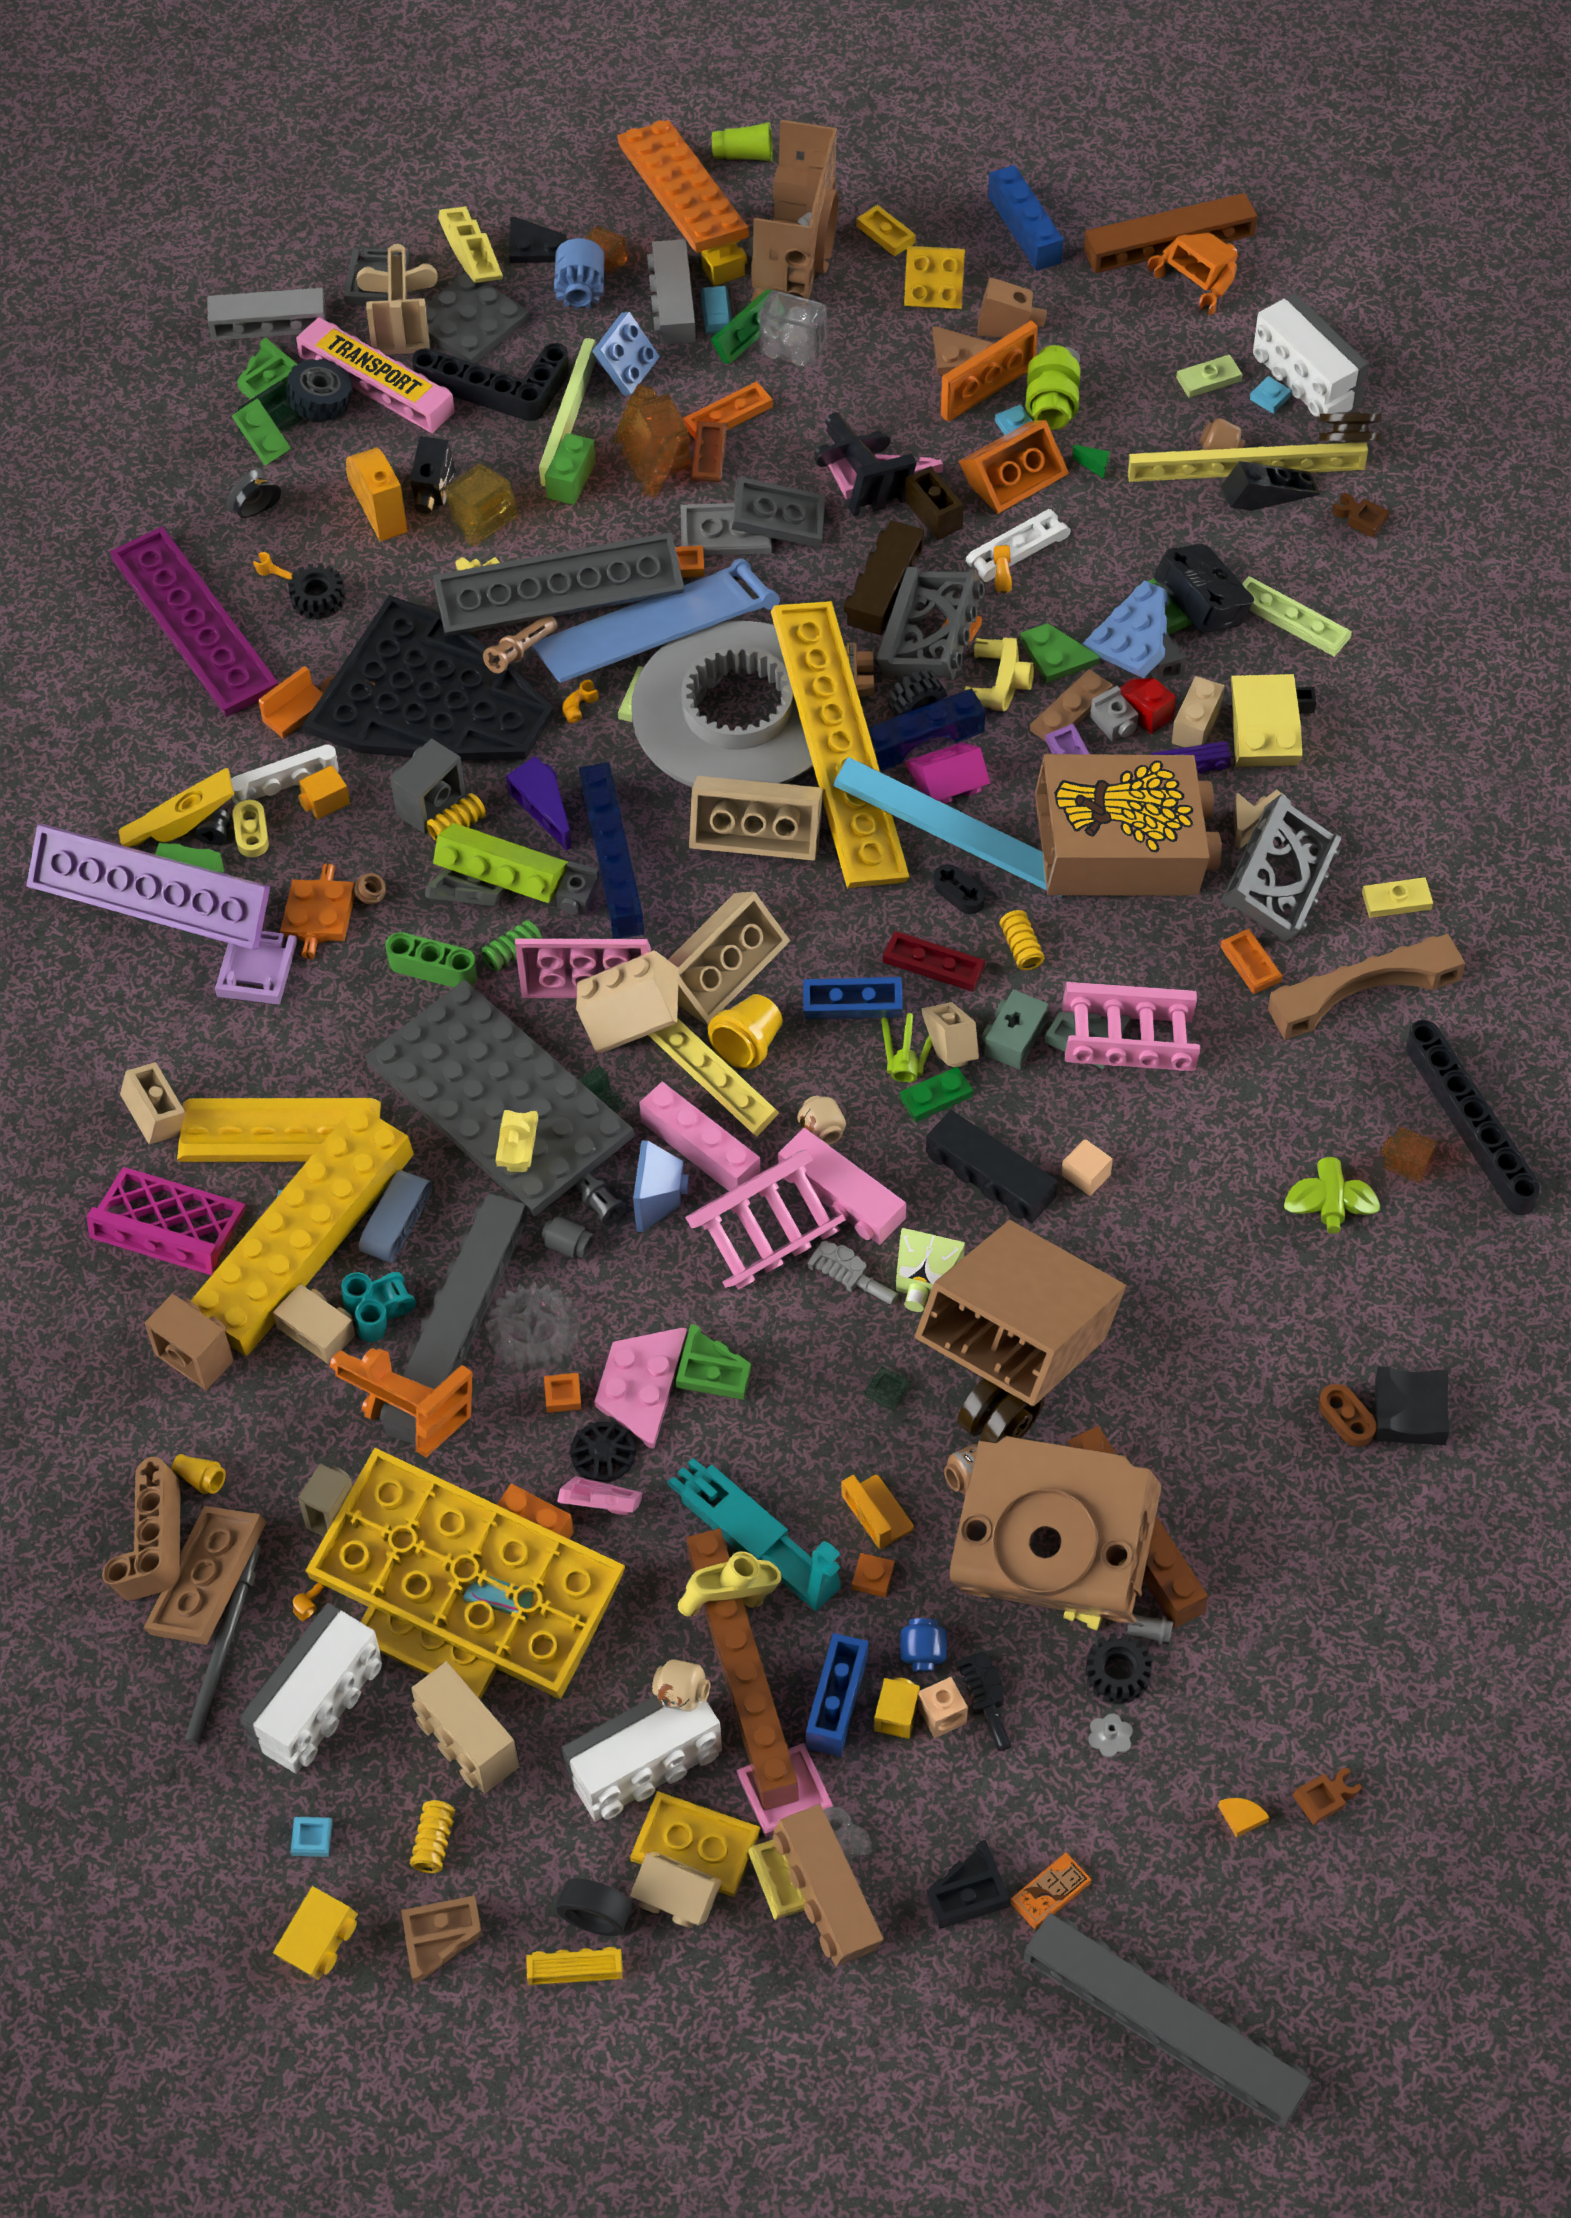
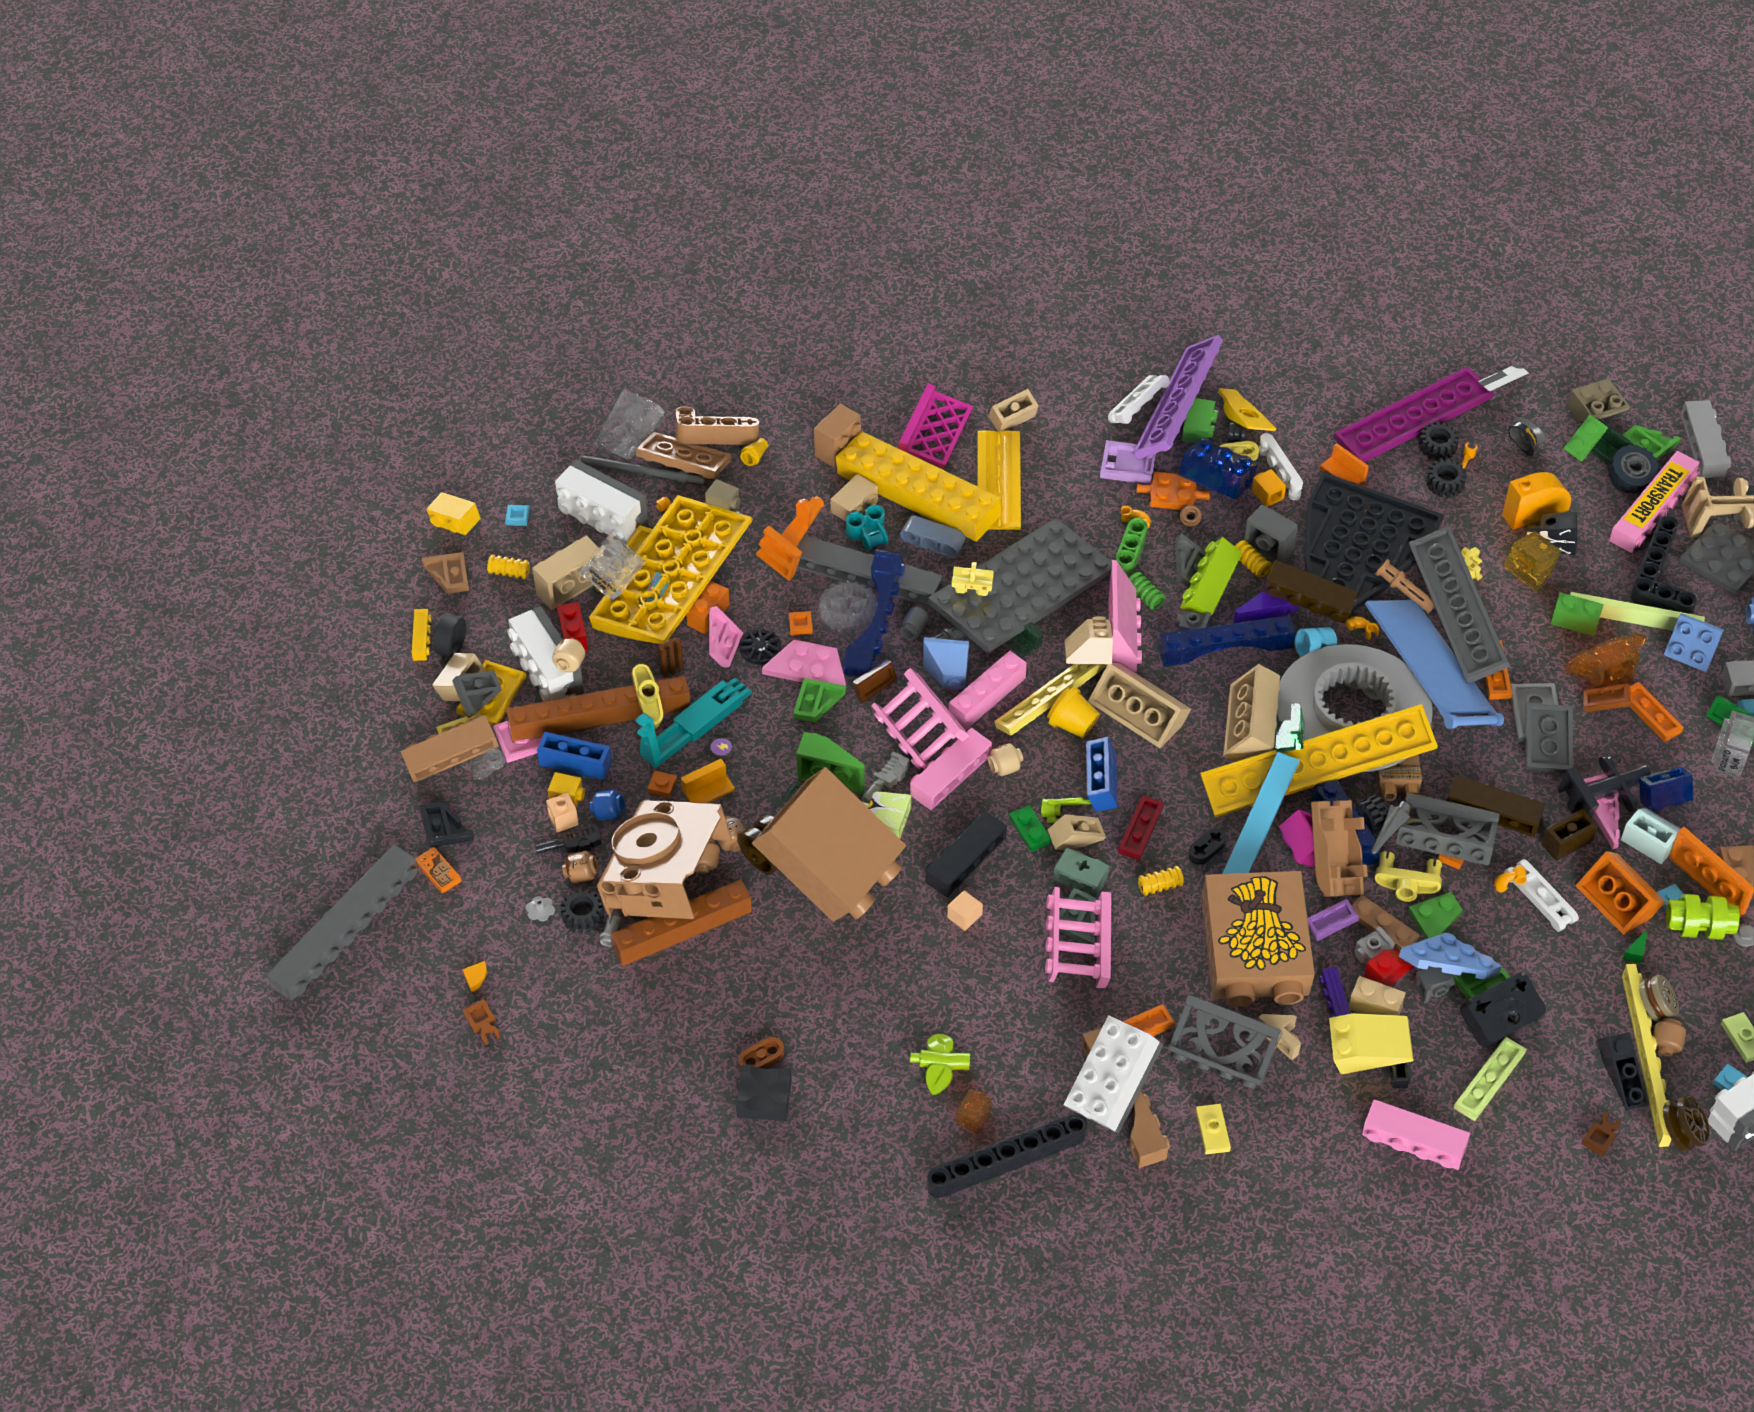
camera: 90 degrees right, 5 degrees down
none -> dark grey wing [452,670,502,718]
none -> red brick [557,602,588,652]
none -> medium nougat head [562,851,599,884]
none -> clear brick [579,533,646,601]
none -> clear slope [594,389,666,461]
none -> reddish brown tile [658,637,684,678]
none -> tile [710,738,733,761]
none -> bright green slope [796,732,865,795]
none -> clear blue arch [842,550,906,678]
none -> reddish brown tile [852,660,897,703]
none -> white piece [1064,1015,1163,1134]
none -> white plate [1108,375,1170,424]
none -> light orange arm [1121,506,1151,529]
none -> clear blue brick [1178,439,1258,499]
none -> dark brown brick [1262,560,1358,624]
none -> clear green panel [1276,703,1305,752]
none -> medium azure wheel [1295,627,1337,657]
none -> medium nougat piece [1311,800,1368,897]
none -> bright pink brick [1362,1100,1470,1170]
none -> dark grey piece [1371,801,1410,854]
none -> black tyre [1419,422,1459,461]
none -> white sticker [1478,363,1528,391]
none -> dark tan slope [1568,378,1630,421]
none -> light aqua slope [1621,808,1681,865]
none -> clear blue brick [1639,767,1693,811]
none -> dark tan head [1639,974,1679,1022]

